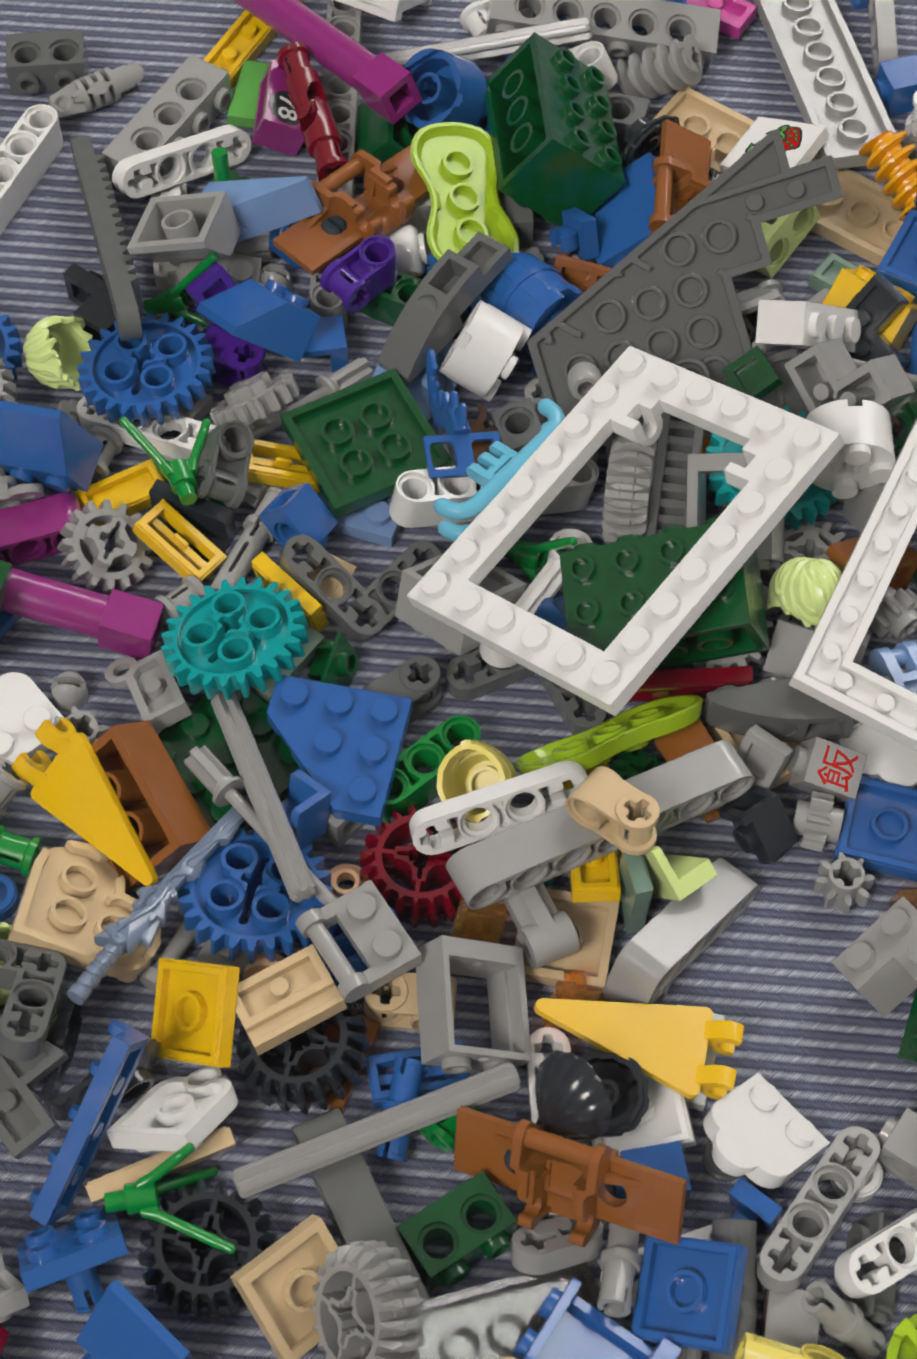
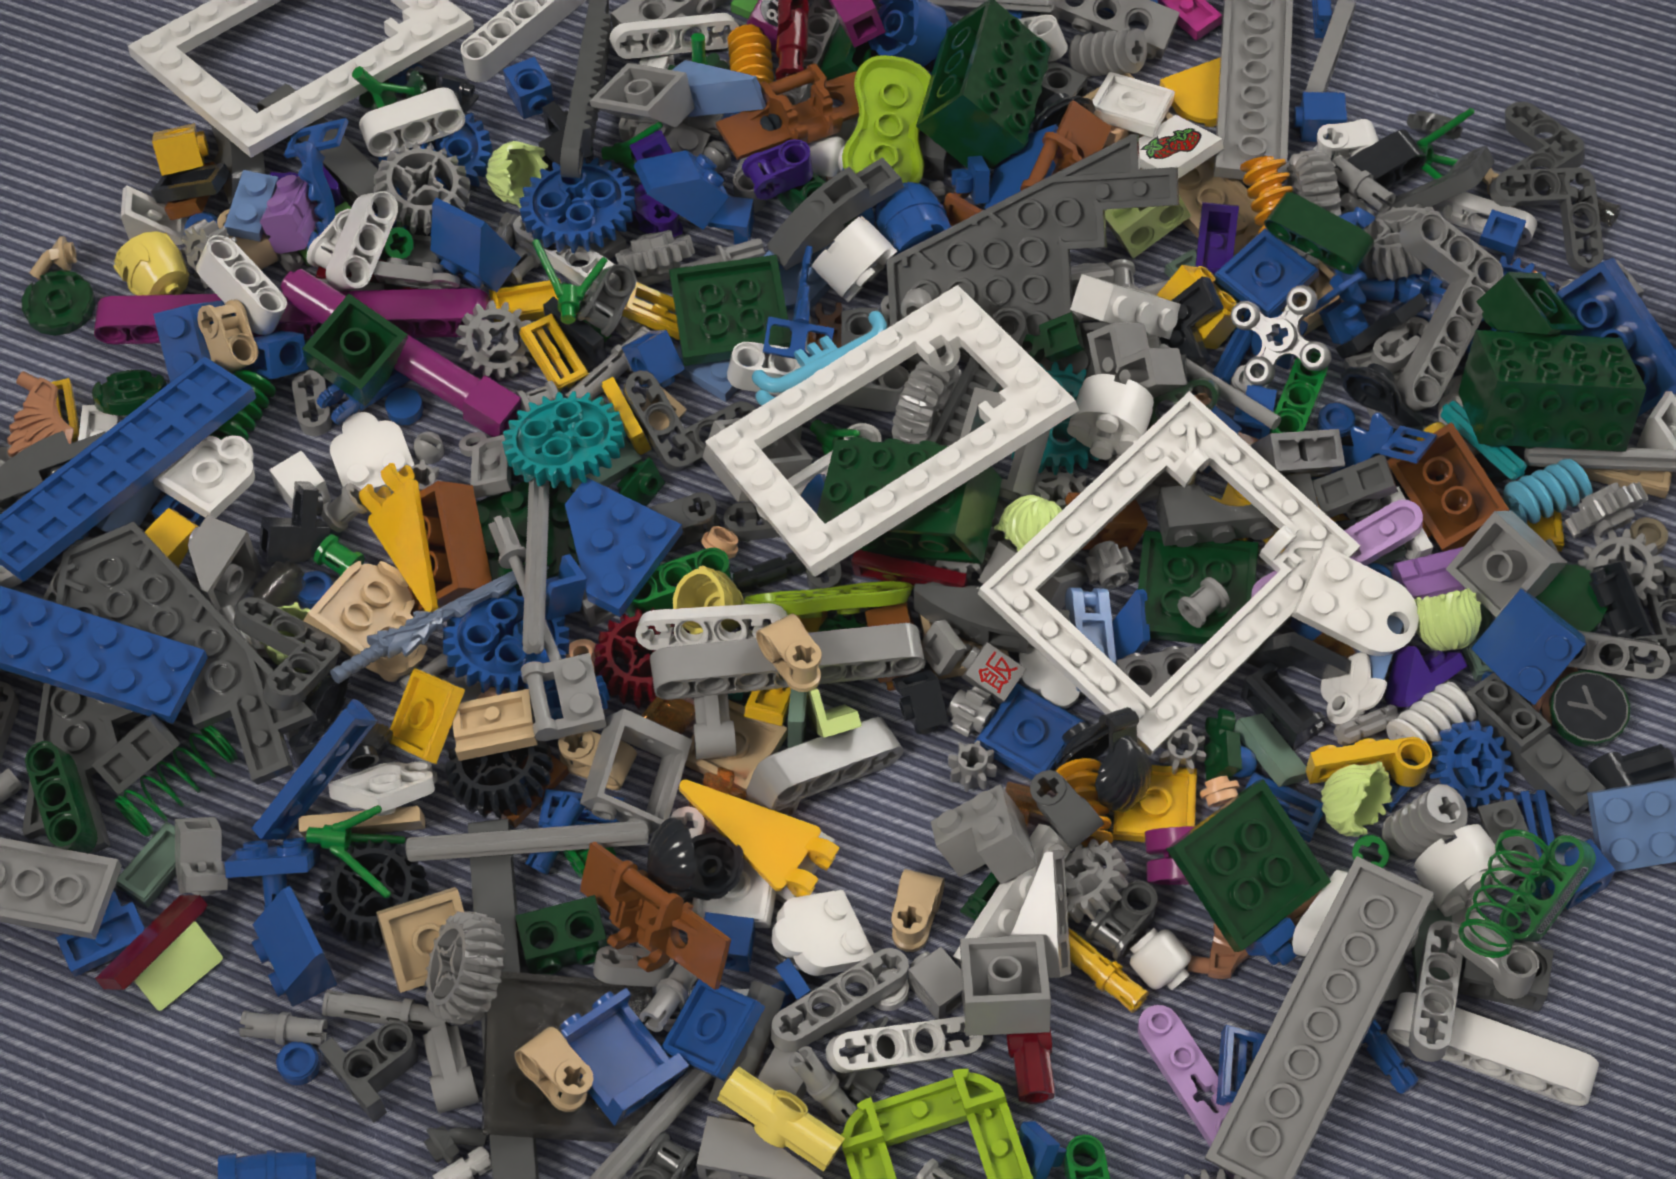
camera: 20 degrees right, 0 degrees up
none -> blue tile [385,388,424,425]
none -> blue brick [503,57,554,120]
none -> light nougat plate [701,526,739,559]
none -> light orange piece [727,24,774,84]
none -> black axle [733,552,806,593]
none -> tan piece [891,869,945,952]
none -> white tile [1092,72,1175,138]
none -> yellow tile [1160,57,1220,127]
none -> dark purple slope [1195,202,1239,275]

